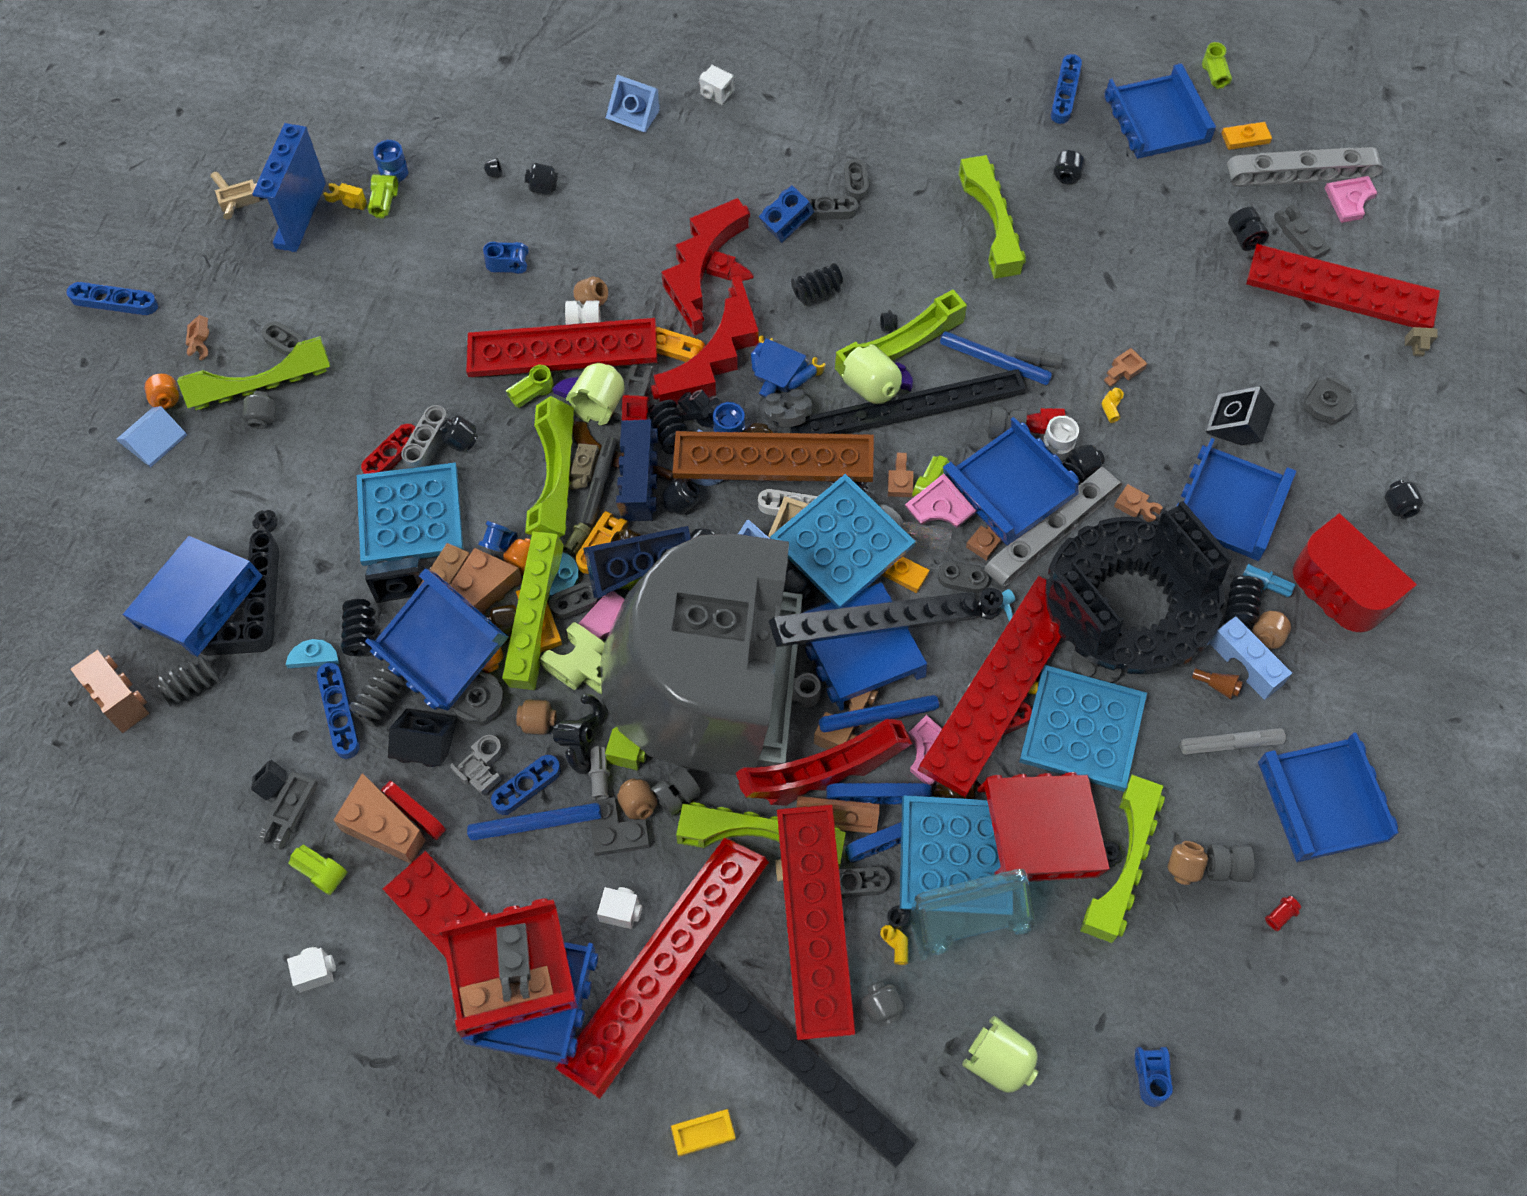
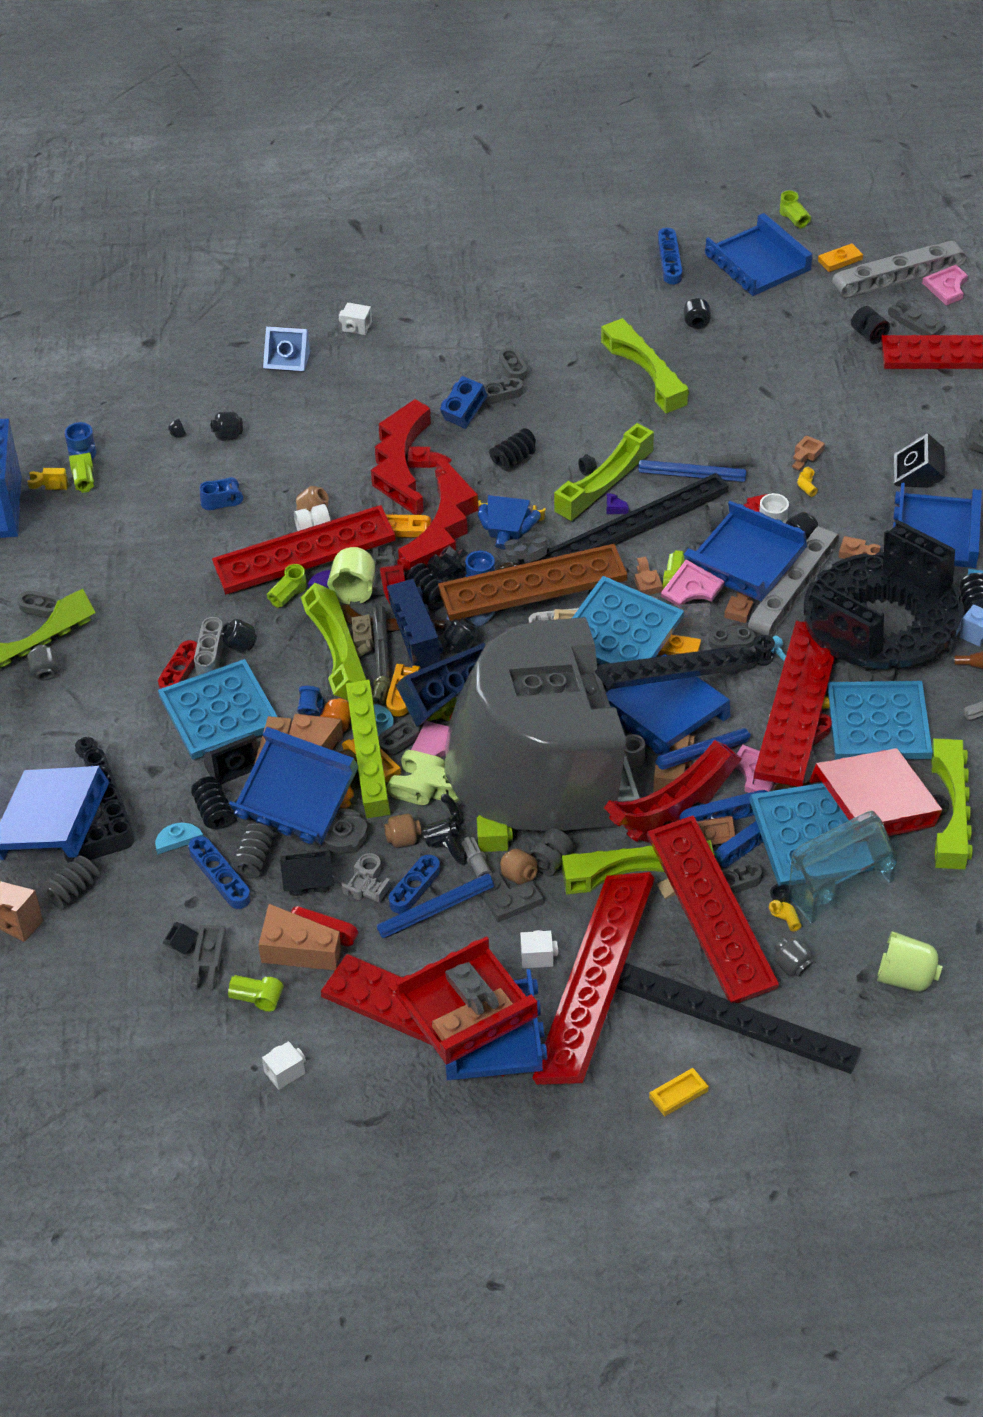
camera: 15 degrees left, 15 degrees down
yellowish green cylinder [842,344,902,404] -> none

